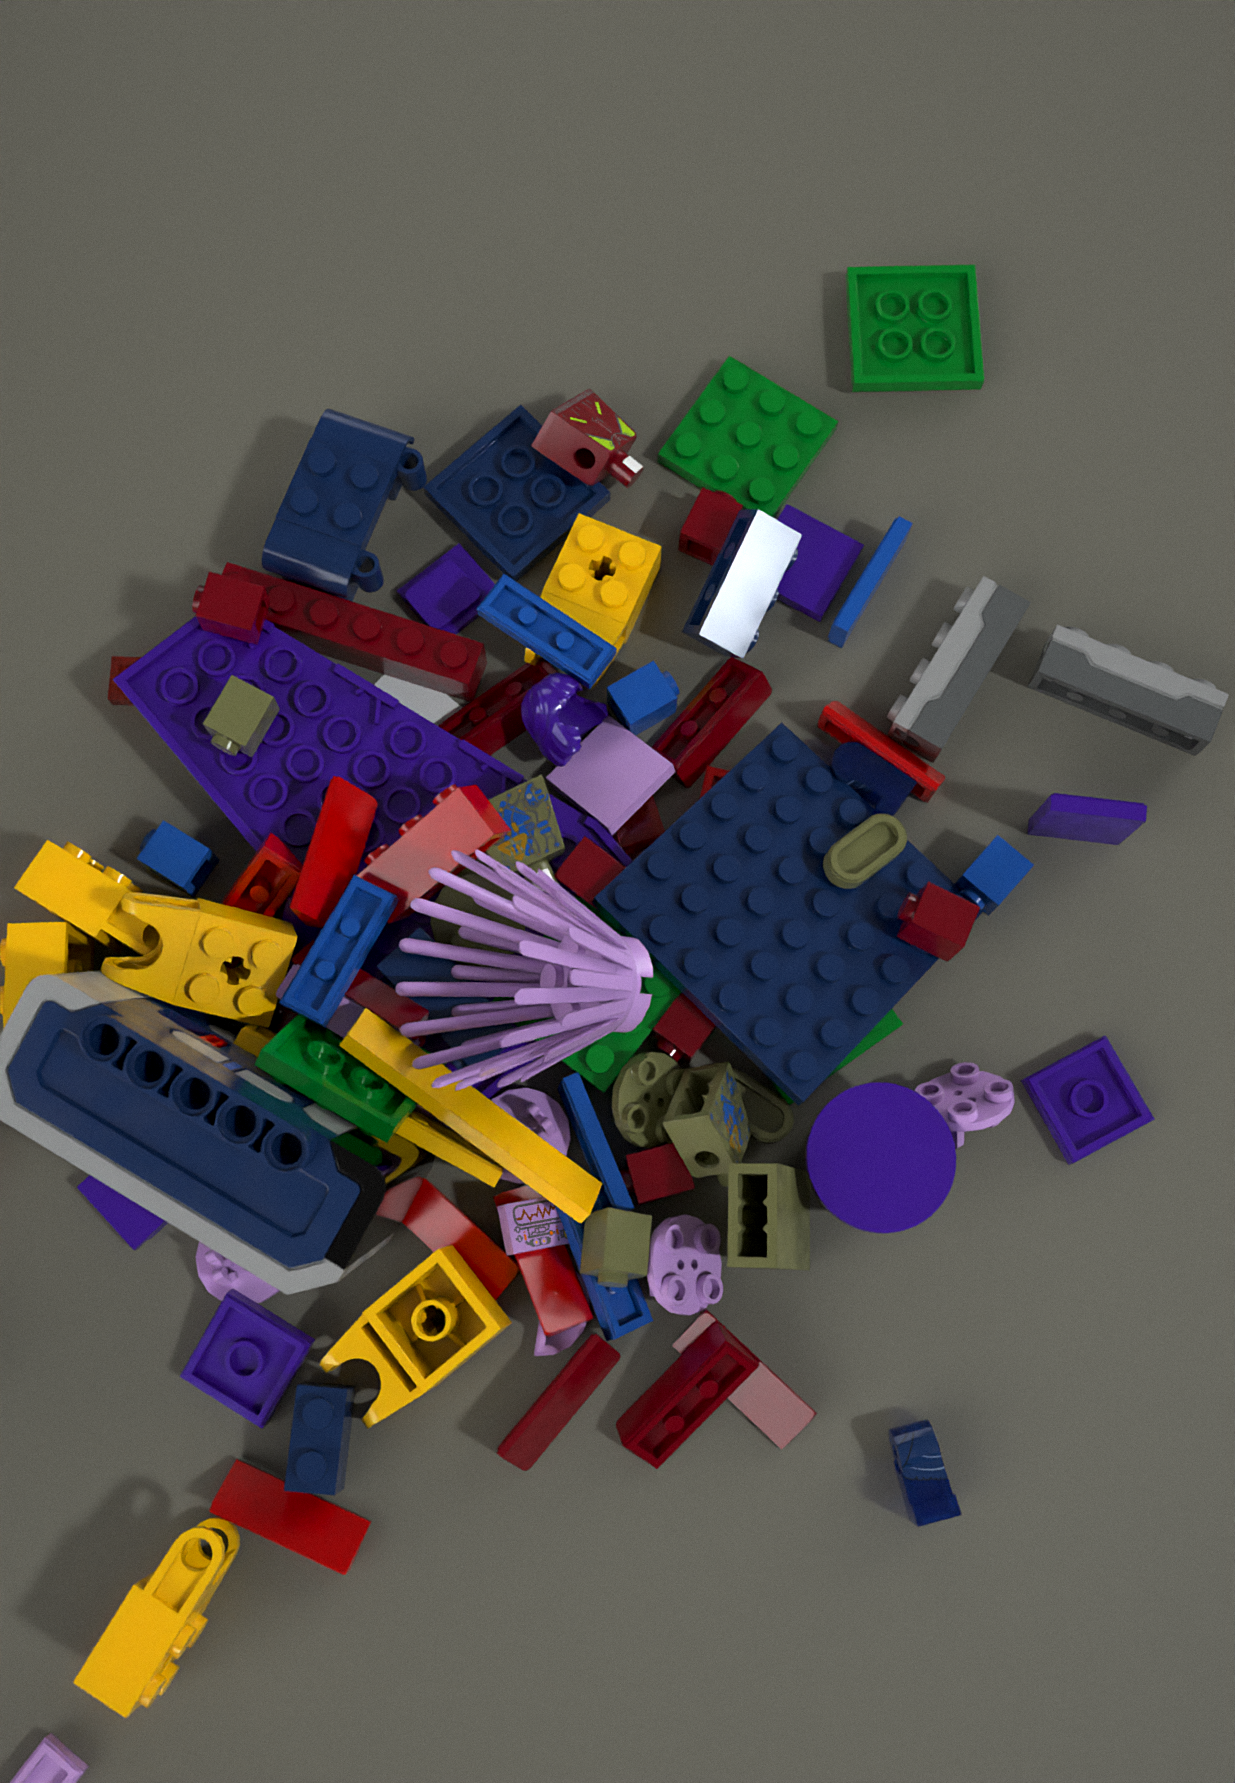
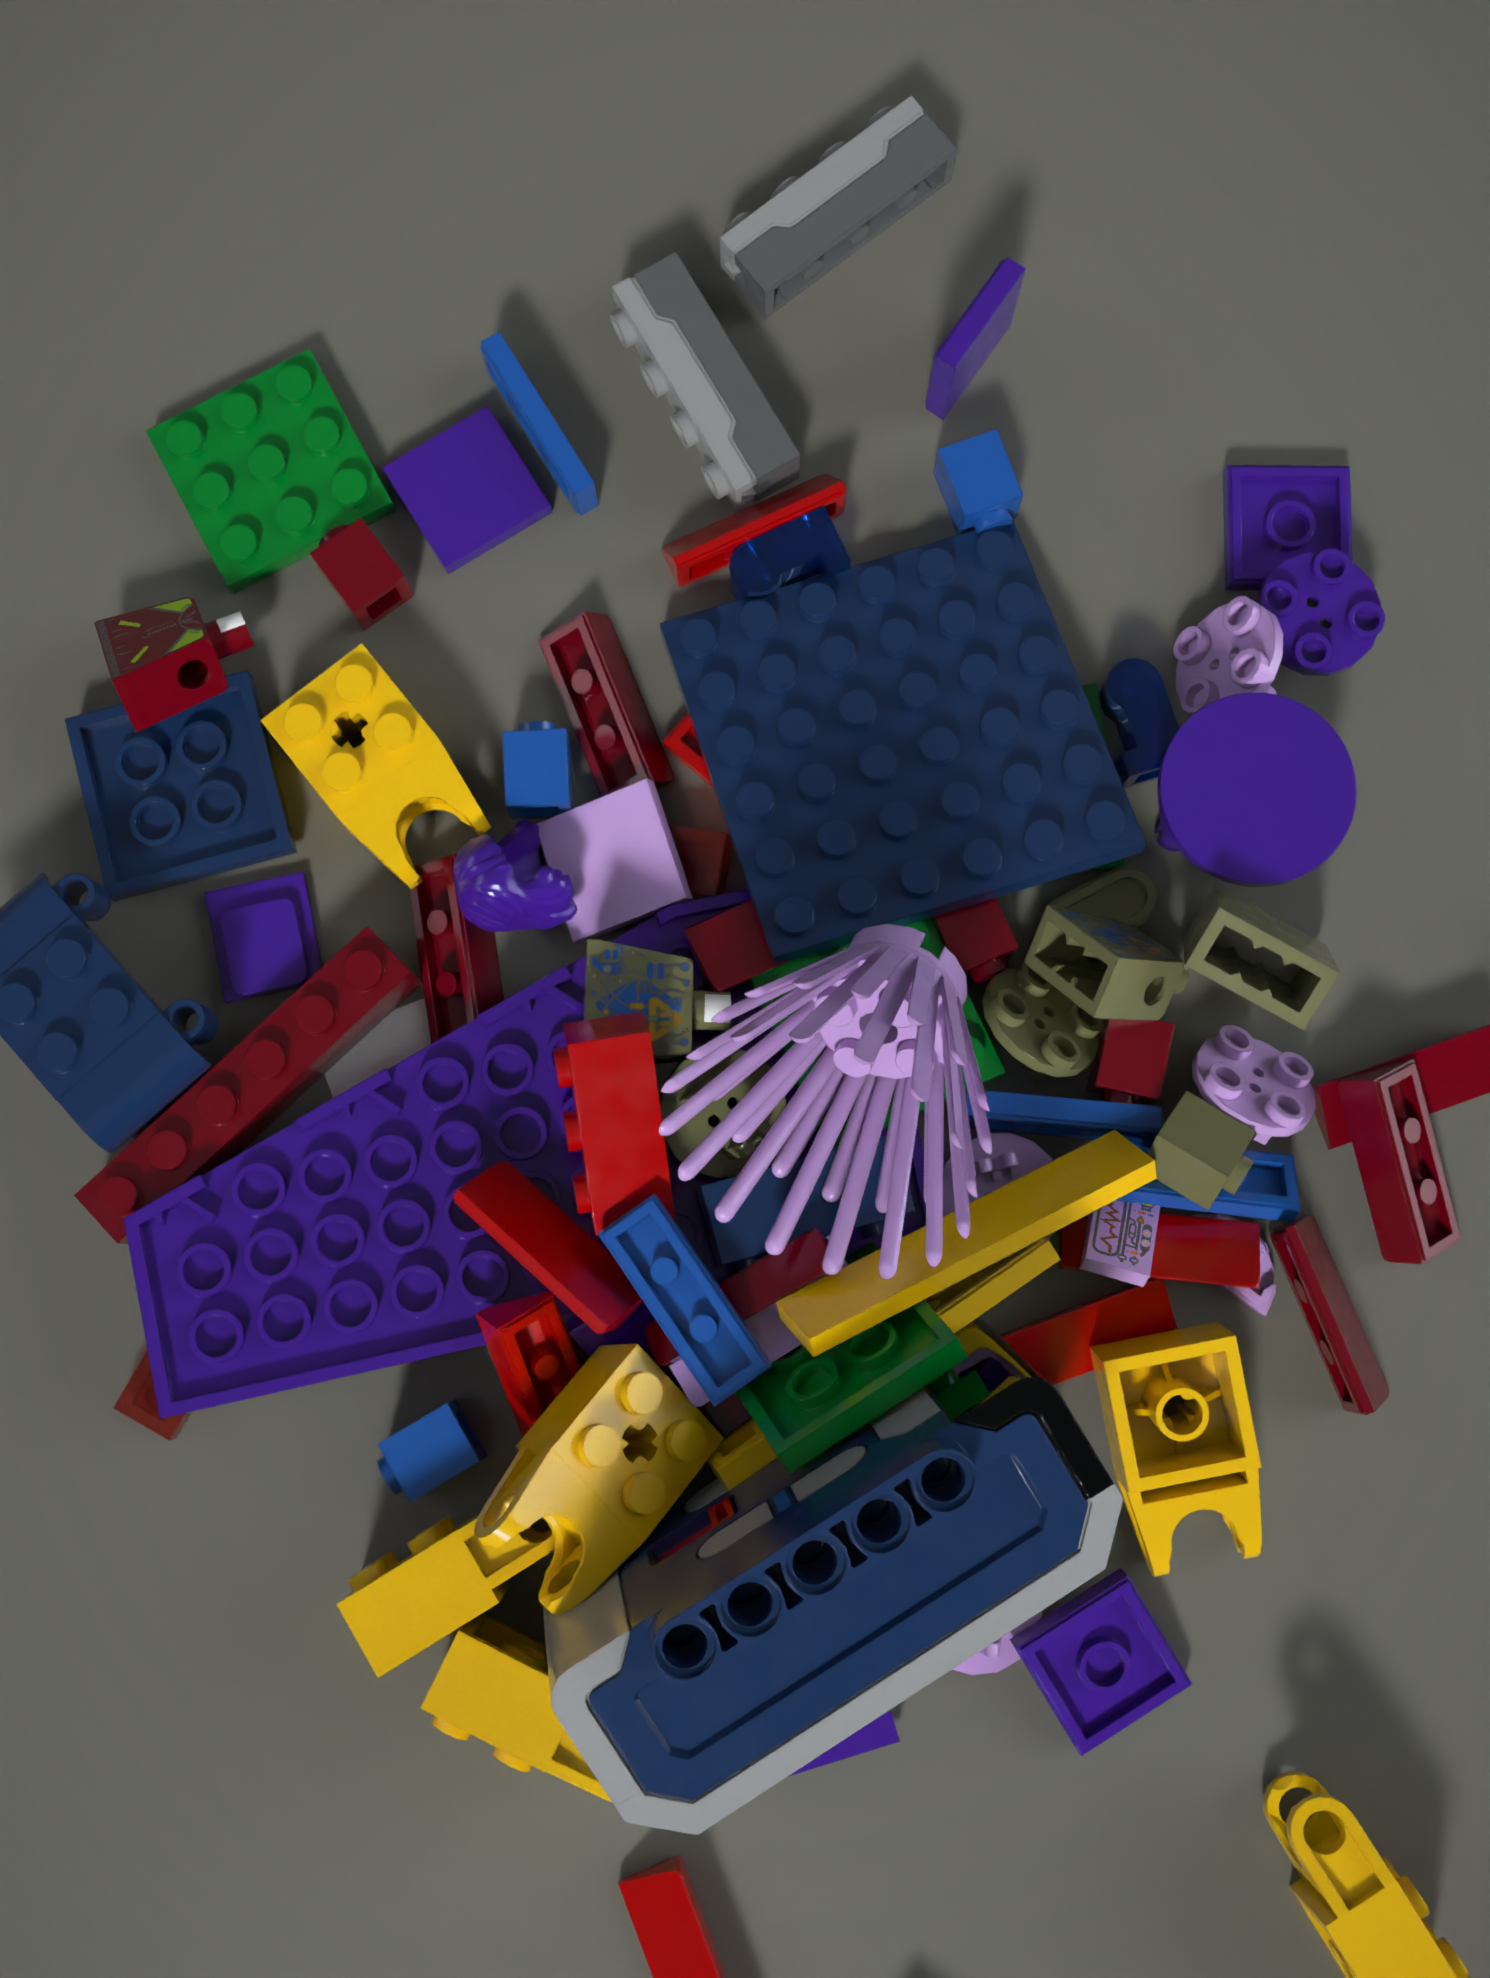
camera: 60 degrees left, 5 degrees up
dark red brick [192,572,271,645] -> none
olive brick [203,675,280,757] -> none
red slope [208,1459,372,1575] -> none
dark blue brick [284,1381,356,1495] -> none
blue tile [477,574,616,689] -> none
brick [682,509,802,659] -> none
olive tile [823,814,907,889] -> none
green plate [845,265,984,392] -> none
dark red brick [897,881,980,962] -> none
none -> clear blue leg [1099,658,1179,788]
none -> dark purple plate [1255,548,1385,676]

